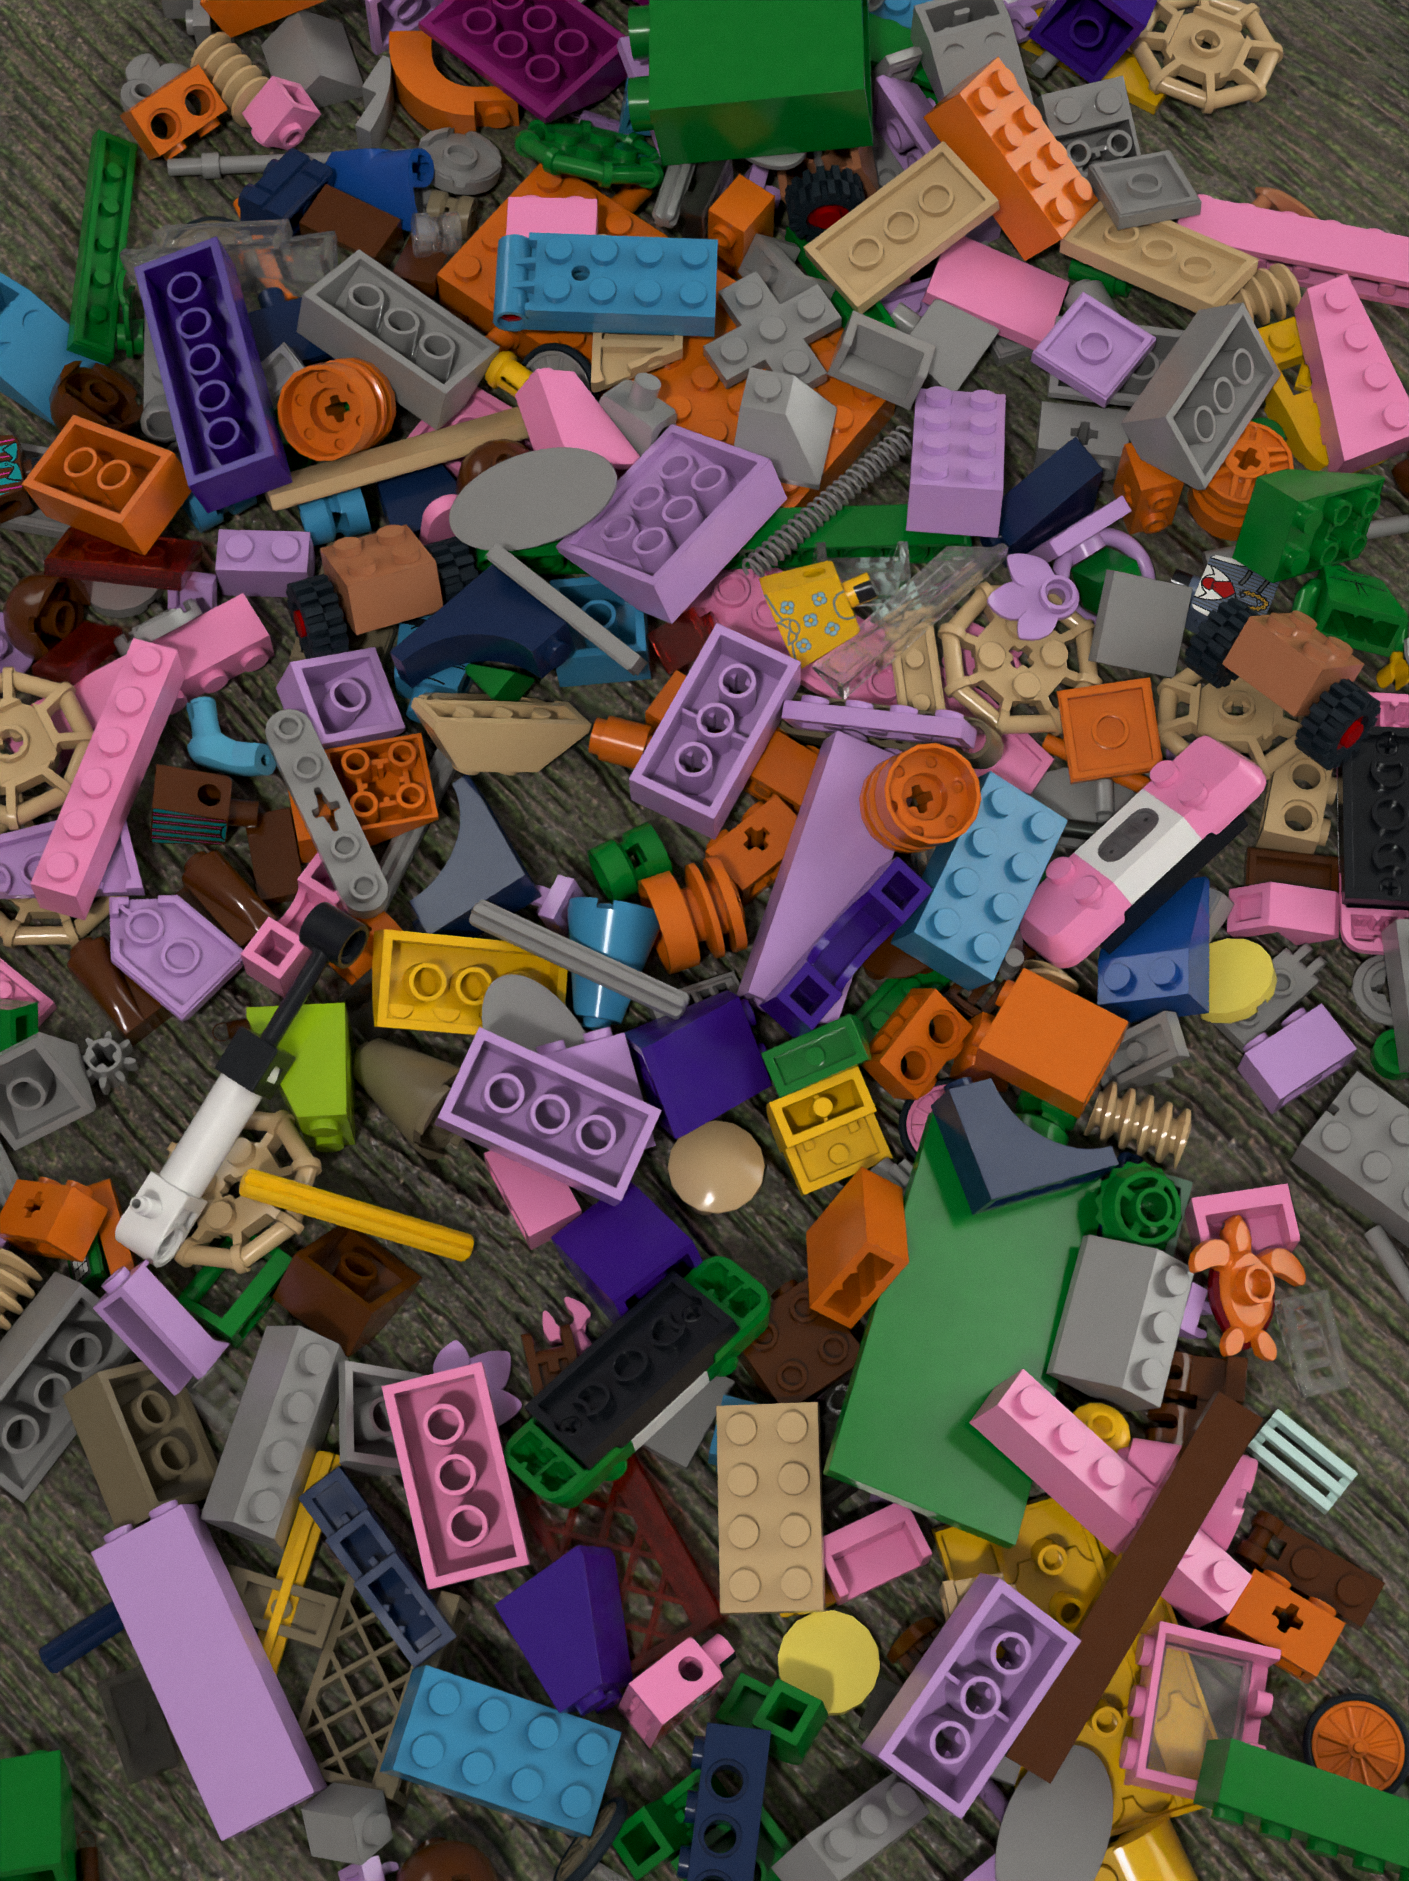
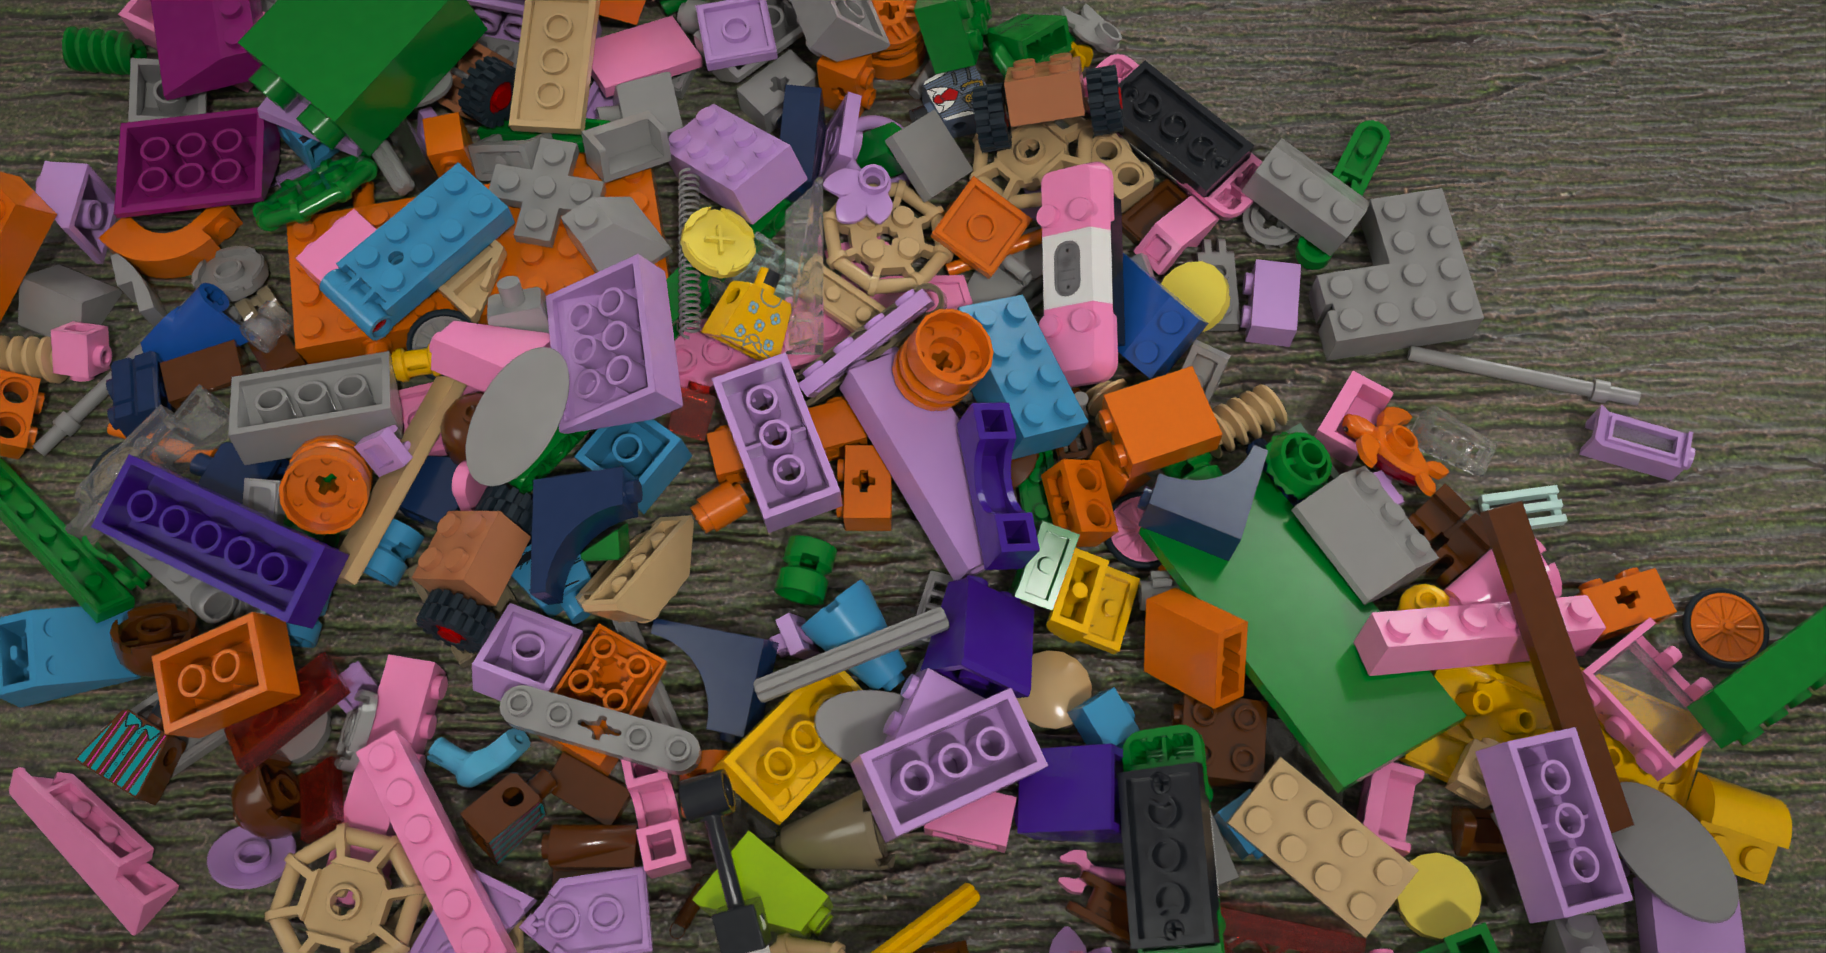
camera: 45 degrees left, 0 degrees up
lavender brick [215,529,316,597] -> none
light grey tile [486,542,647,676] -> none
orange wheel [638,855,748,974] -> none
reddish brown plate [1234,1510,1385,1630] -> none
none -> lavender tile [354,425,413,477]
none -> light yellow tile [680,207,756,279]
none -> dark azure brick [1067,687,1140,749]

